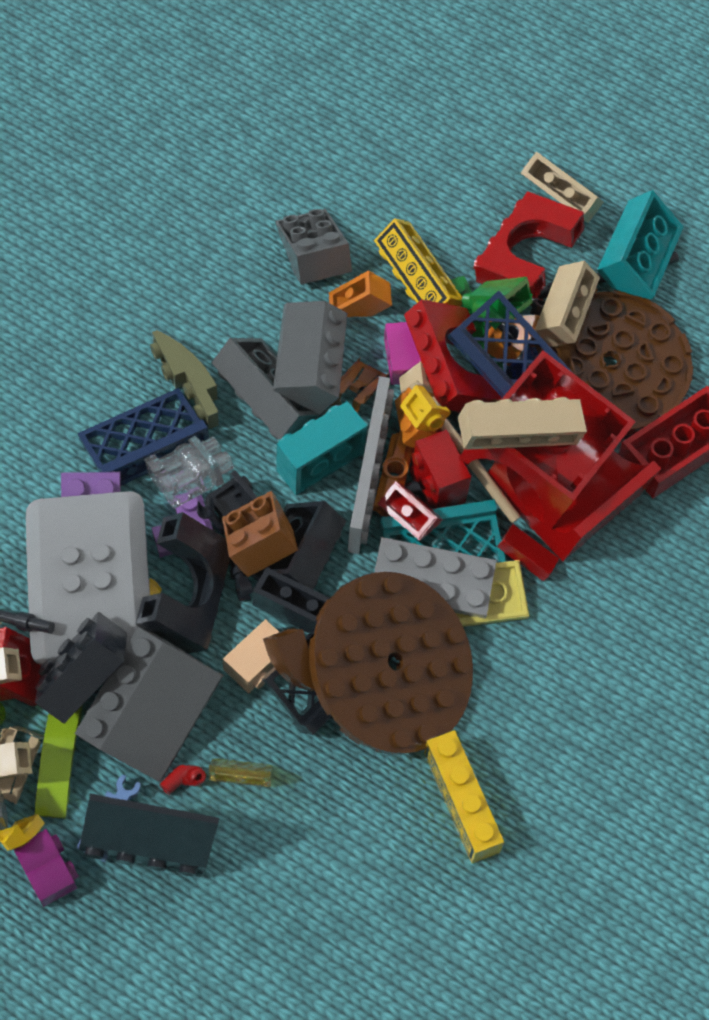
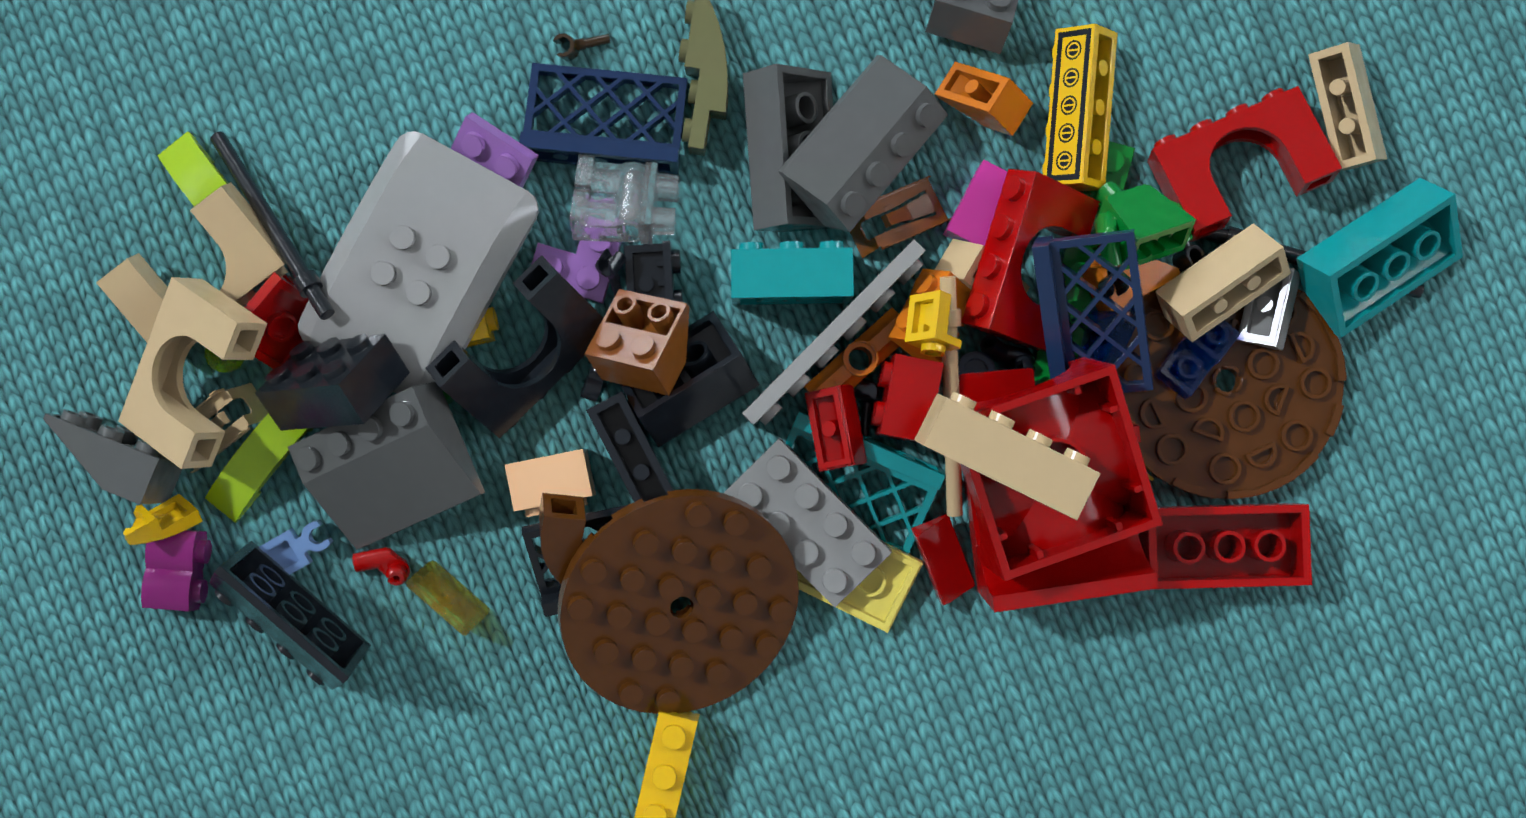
camera: 40 degrees right, 25 degrees up
none -> dark brown hand [553,33,611,61]
none -> clear blue slope [1154,320,1241,399]
none -> light grey slope [1237,268,1300,351]

